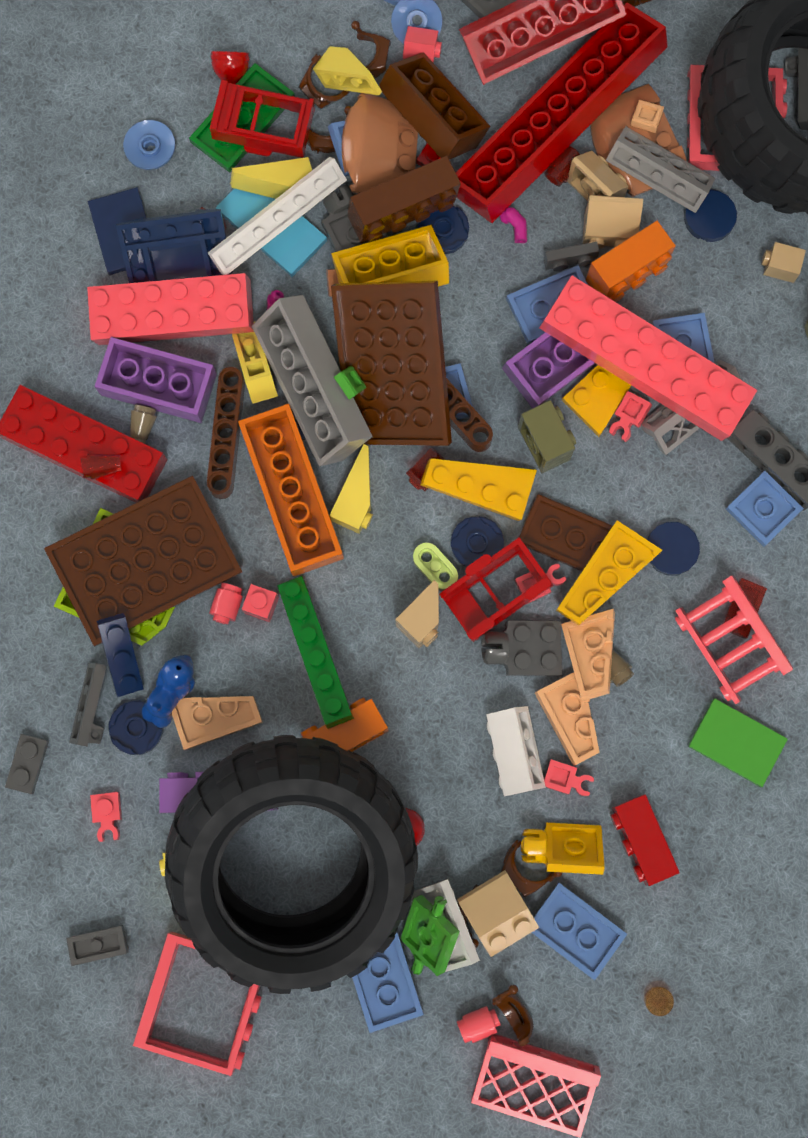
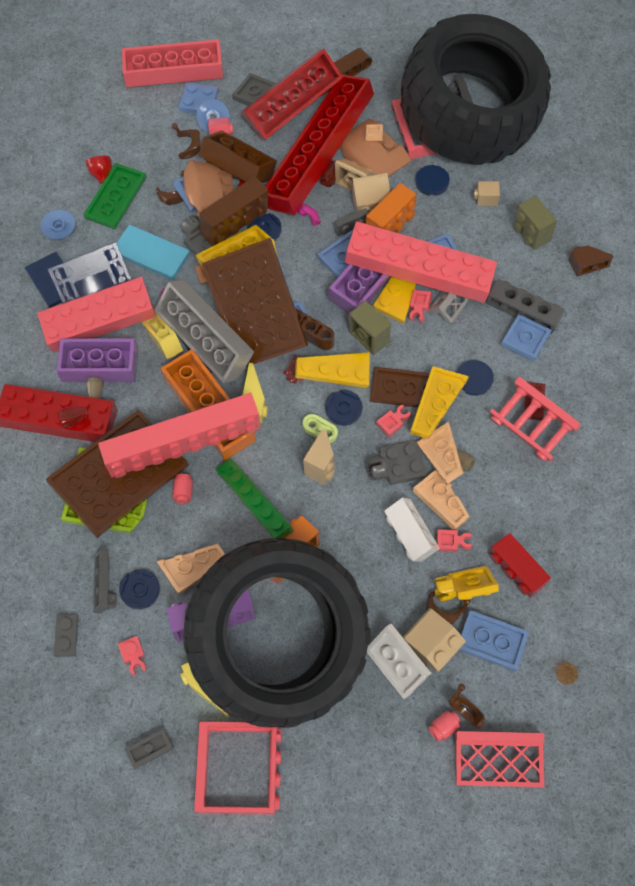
camera: 15 degrees left, 15 degrees down
dark blue plate [96,613,144,697] -> none
blue animal [141,655,195,728] -> none
reddish brown beam [207,367,245,499] -> none
white plate [208,157,347,275] -> none
red piece [210,80,315,158] -> none
light yellow slope [230,157,312,199] -> none
coral brick [241,584,279,622] -> none
reddish brown helmet [299,54,351,109] -> none
light yellow slope [313,46,382,95] -> none
bright green tile [334,366,366,400] -> none
medium blue plate [352,932,424,1033] -> none
bright green plate [400,895,460,976] -> none
red piece [439,537,553,642] -> none
light grey fence [605,126,716,213] -> none
bright green tile [688,698,788,787] -> none
none -> coral brick [98,393,261,478]

